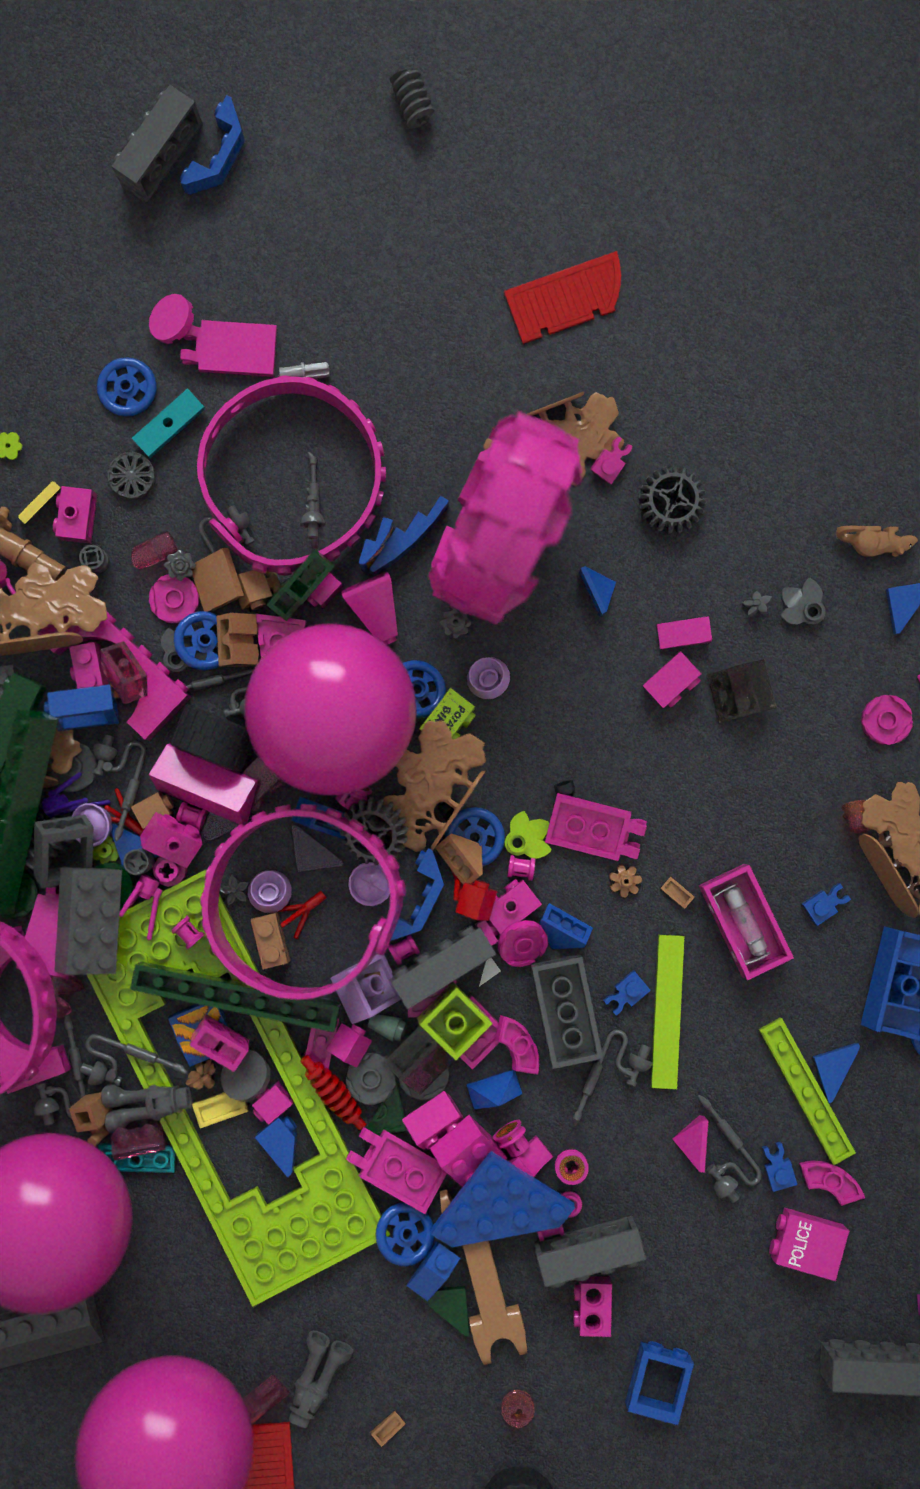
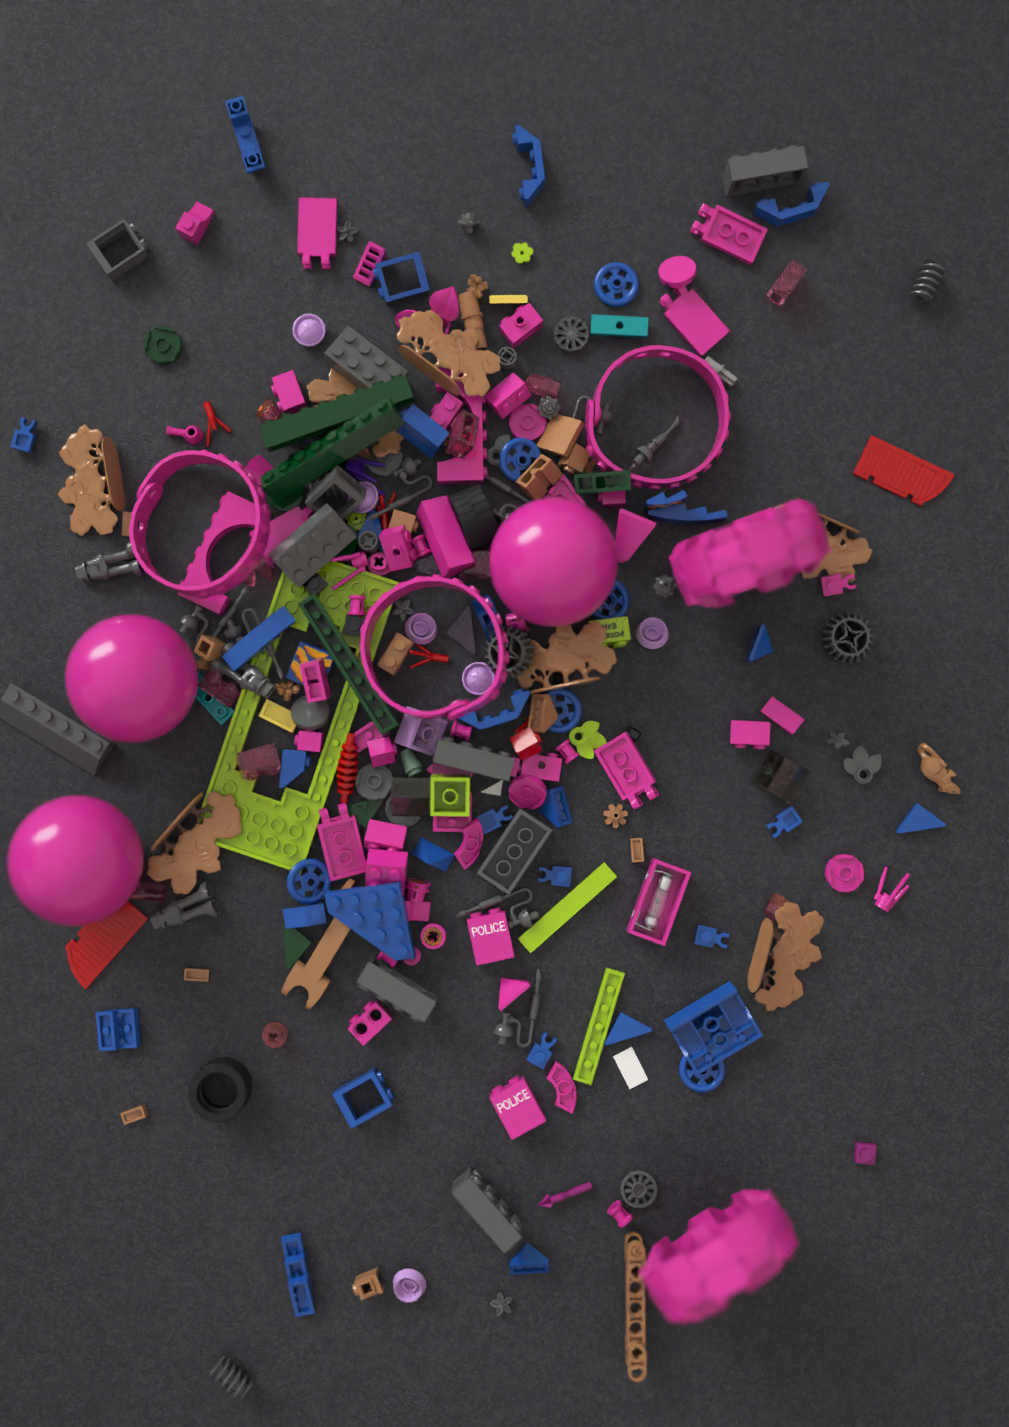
camera: 50 degrees right, 0 degrees up
none -> medium nougat plant [147,791,241,894]
none -> blue slope [222,606,296,672]
none -> clear pink brick [236,743,281,781]
none -> black plate [303,572,329,596]
none -> black plate [344,615,366,637]
none -> dark pink brick [467,907,514,966]
none -> blue plate [476,805,513,834]
none -> dark pink brick [484,373,532,419]
none -> white sticker [613,1047,648,1089]
none -> dark pink tile [690,204,768,265]
none -> clear pink brick [766,259,807,308]
none -> blue plate [766,806,803,838]

